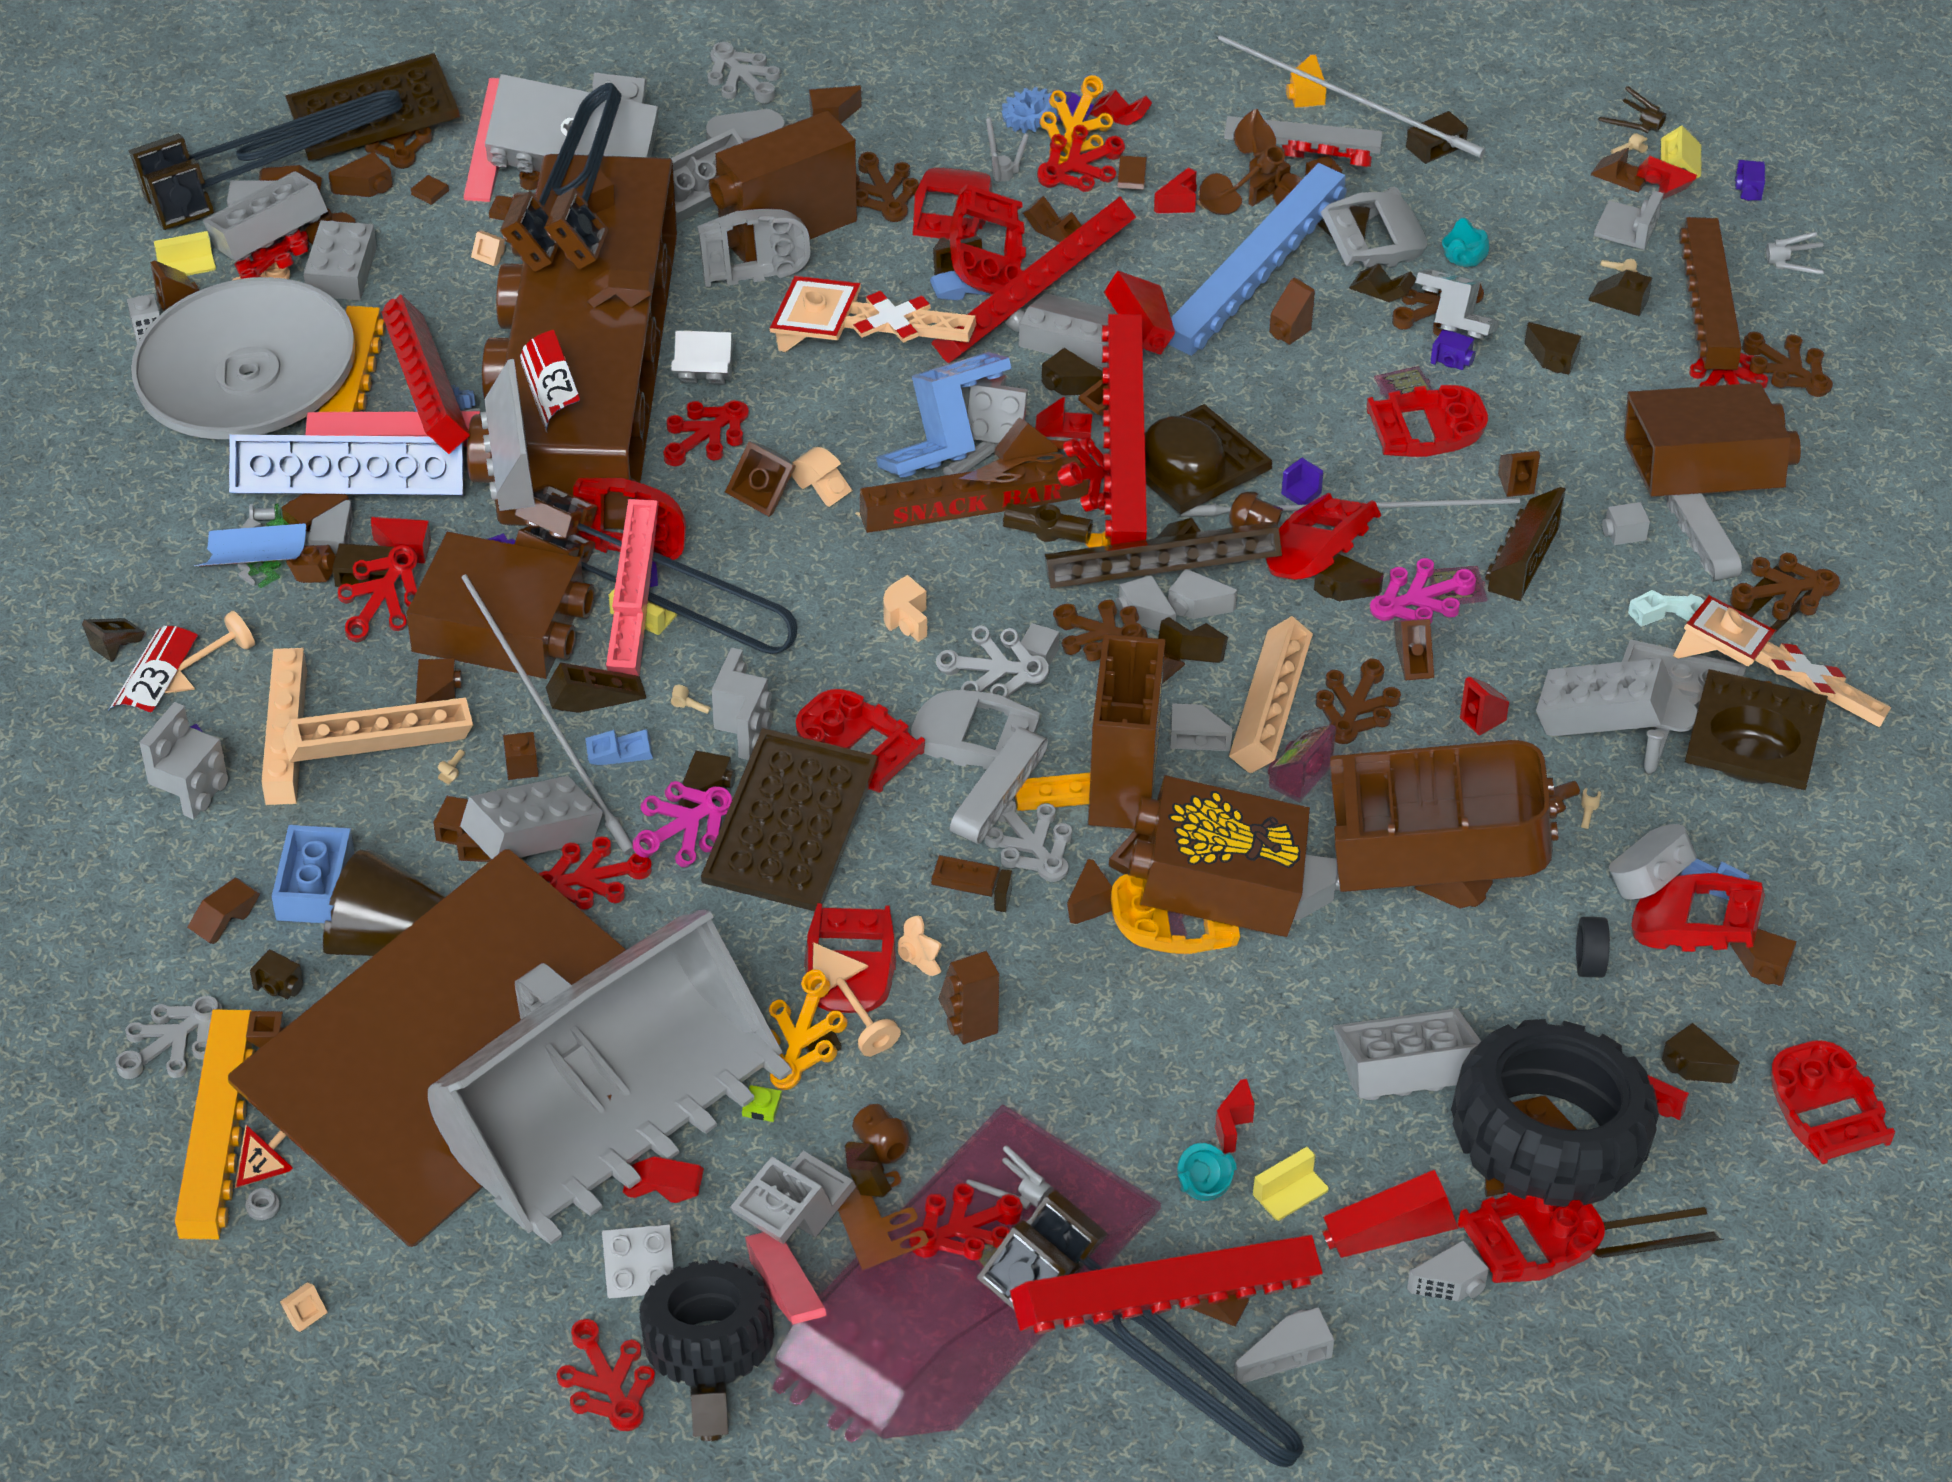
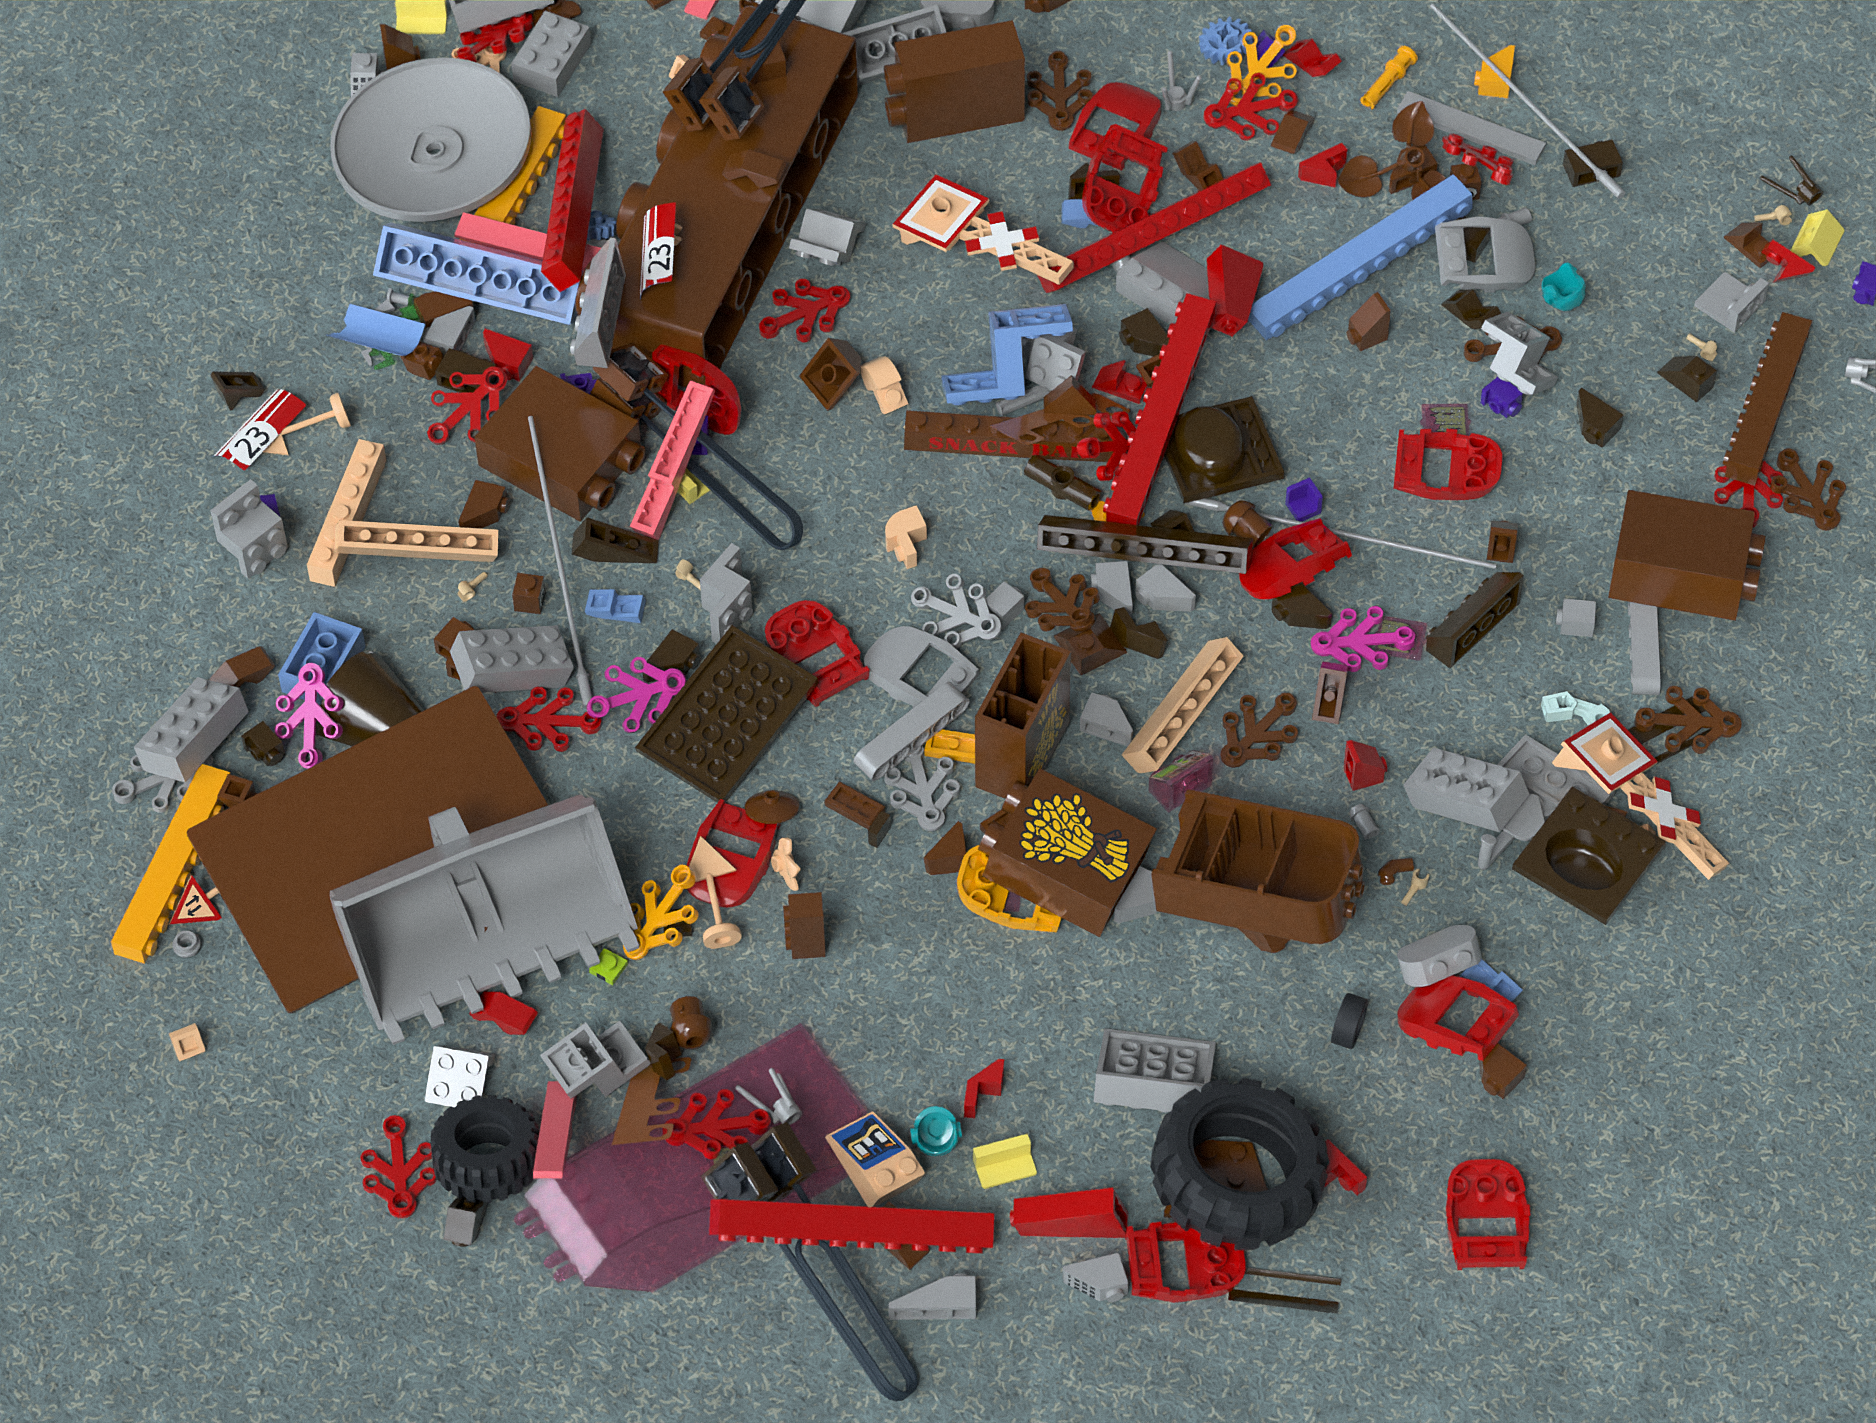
camera: 20 degrees right, 10 degrees up
light grey slope [697,209,810,287] -> none
dark brown slope [1662,1023,1740,1084] -> none
none -> light grey brick [134,677,249,782]
none -> plant [275,663,343,769]
none -> reddish brown dish [745,790,799,824]
none -> slope [825,1111,925,1207]
none -> light orange pin [1360,46,1418,109]

